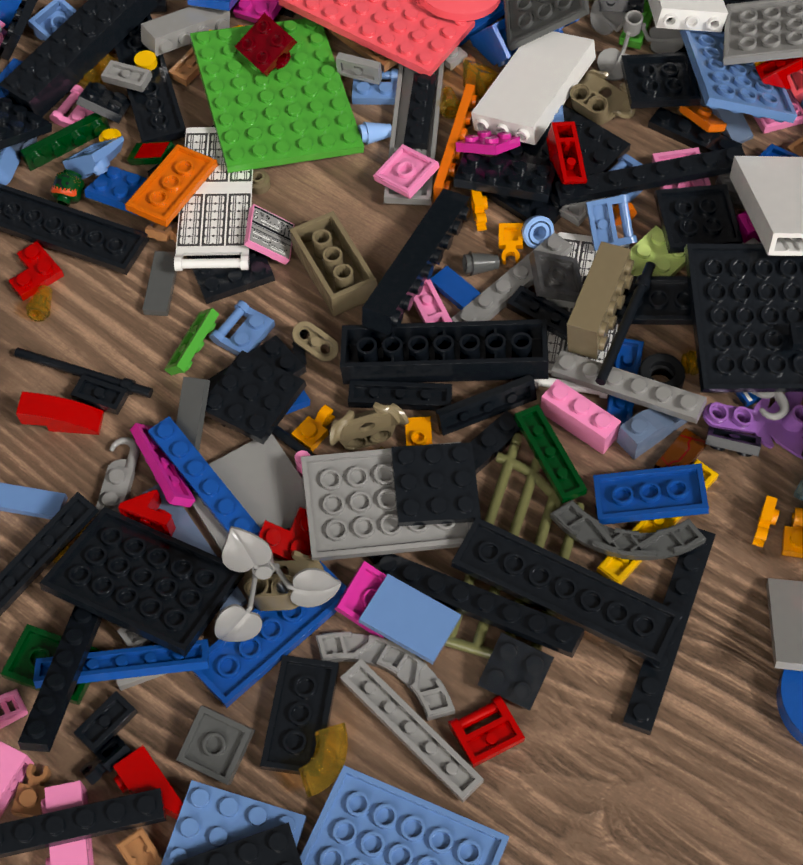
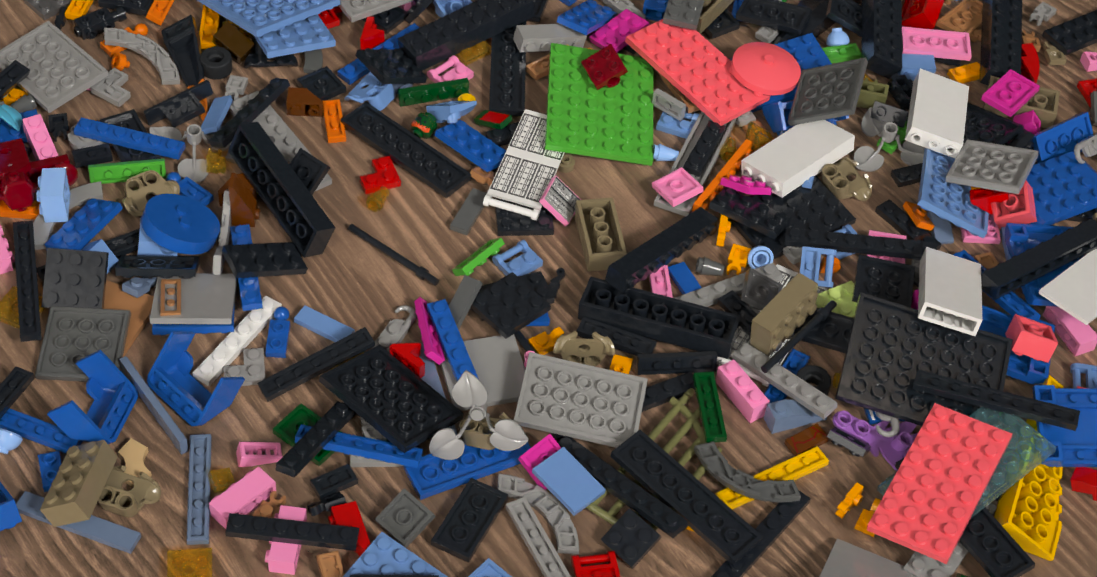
camera: 10 degrees right, 10 degrees down
red slope [16,392,104,435] -> none
black plate [70,374,129,415] -> none
black plate [76,82,131,124] -> none
light grey plate [101,60,153,92] -> none
orange tile [125,144,218,227] -> none
yellow tile [134,50,157,71] -> none
red plate [257,507,311,561] -> none
dark tan plate [292,321,338,362] -> none
clear yellow tile [299,723,348,798] -> none
black plate [391,442,481,527] -> none
red slope [546,121,587,184] -> none
blue plate [593,463,709,525] -> none
black plate [620,52,701,109] -> none

